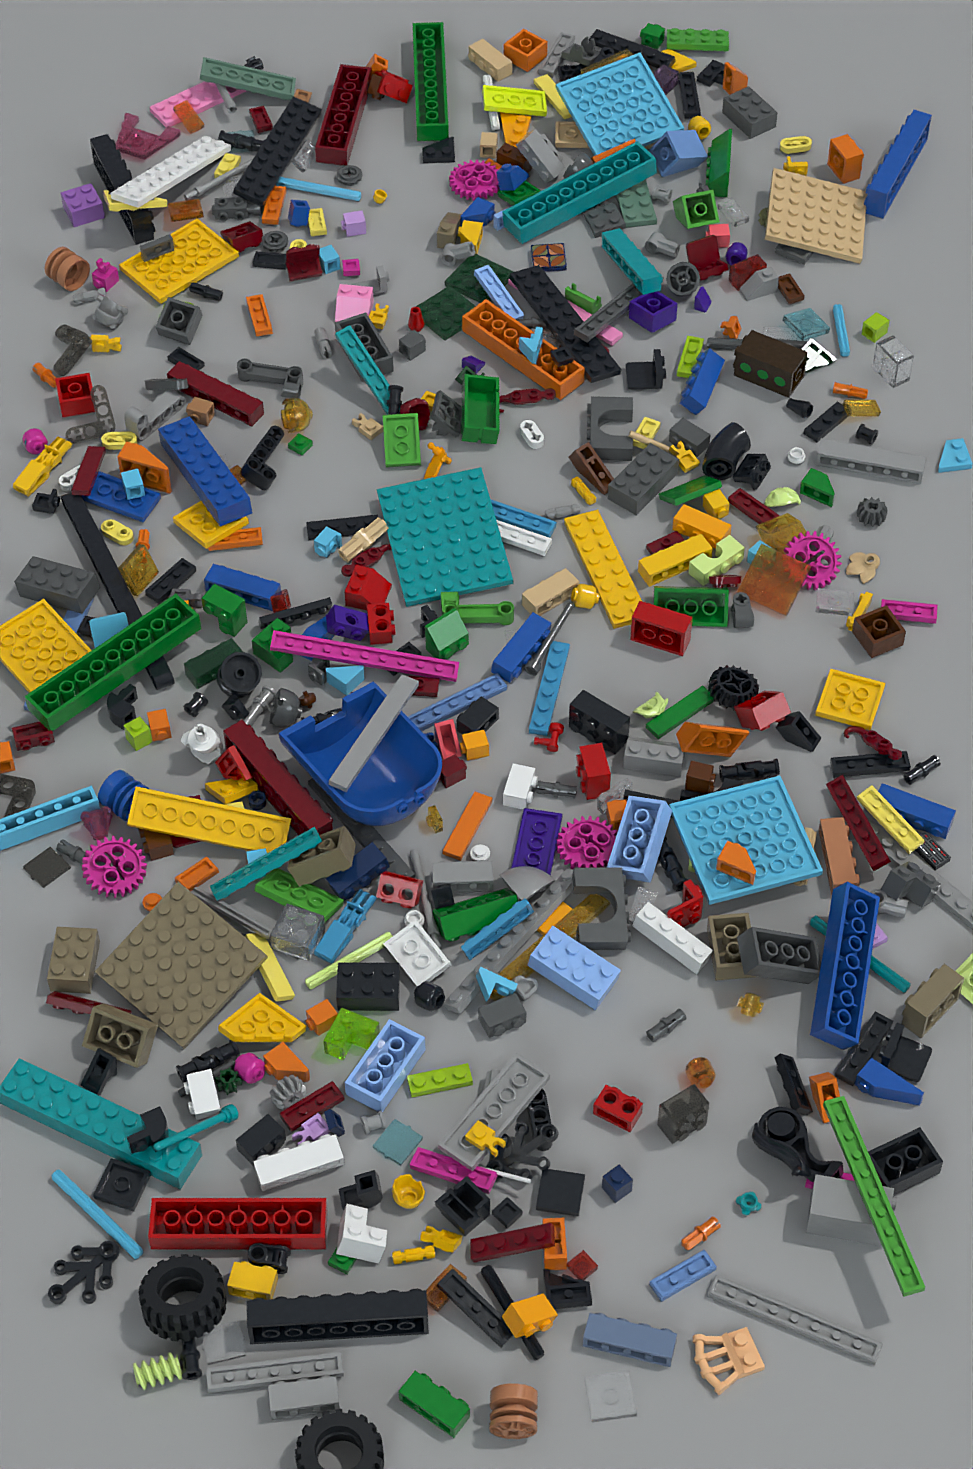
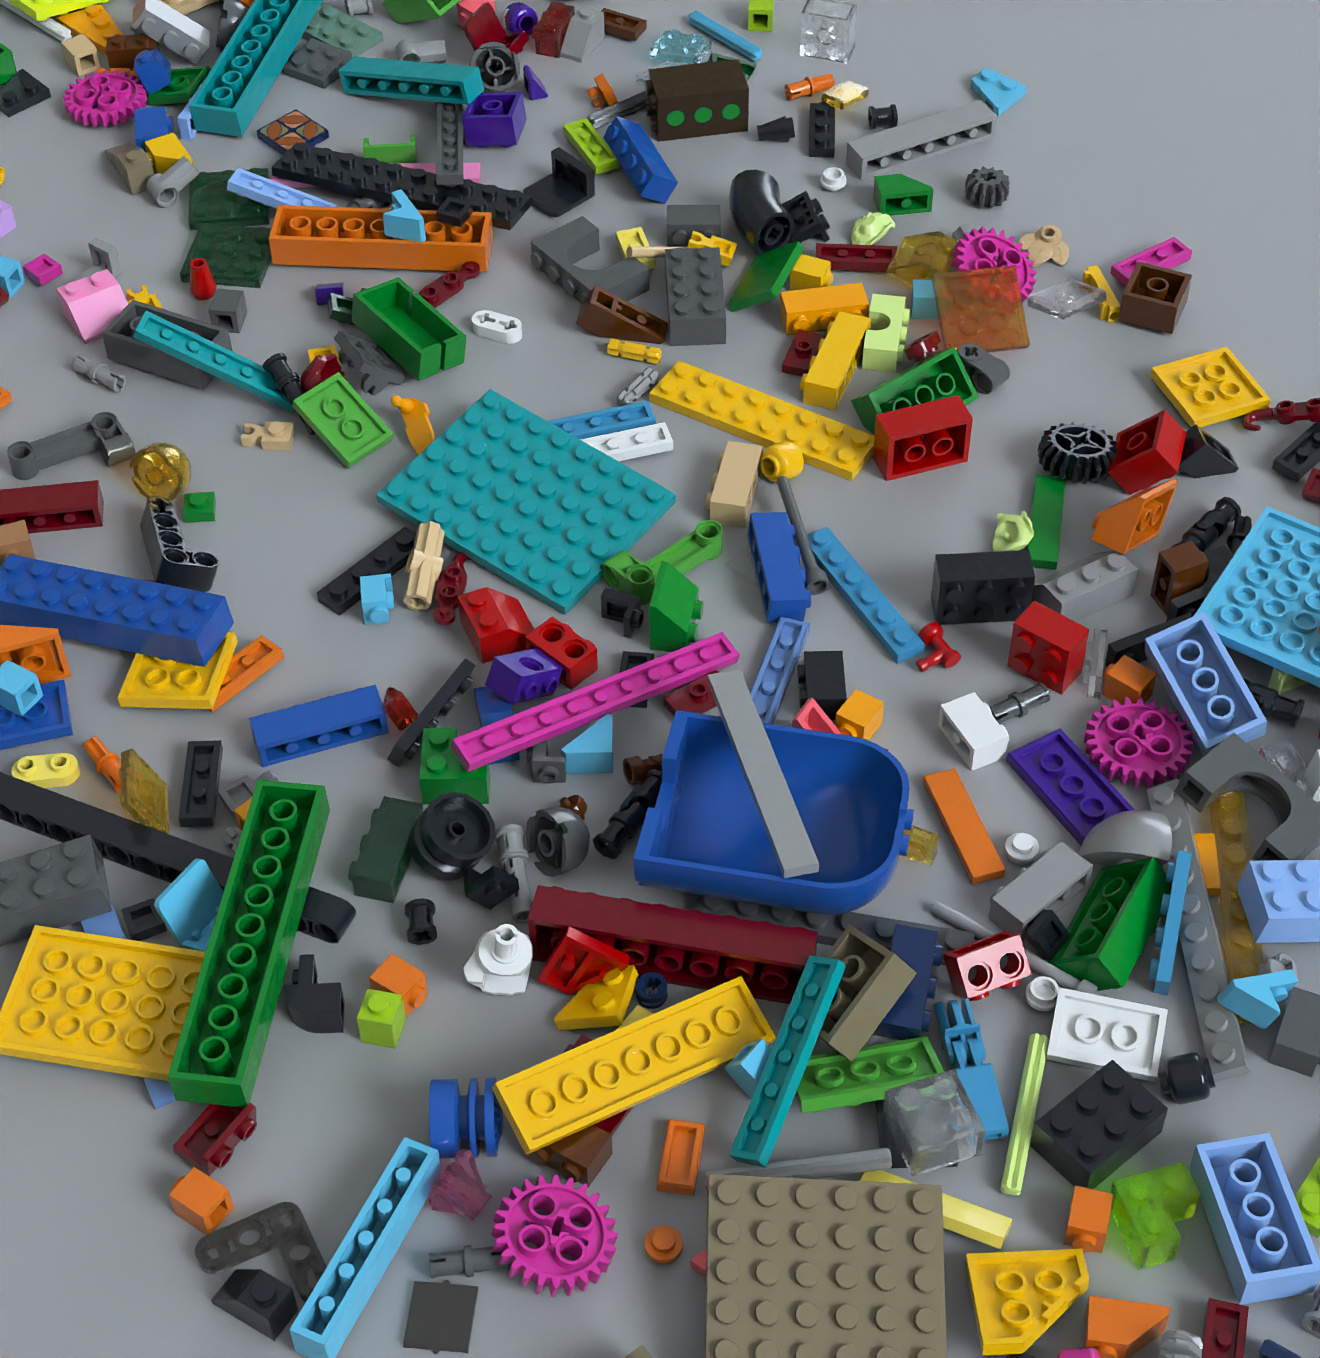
camera: 40 degrees left, 5 degrees down
green brick [201,584,248,637] -> none

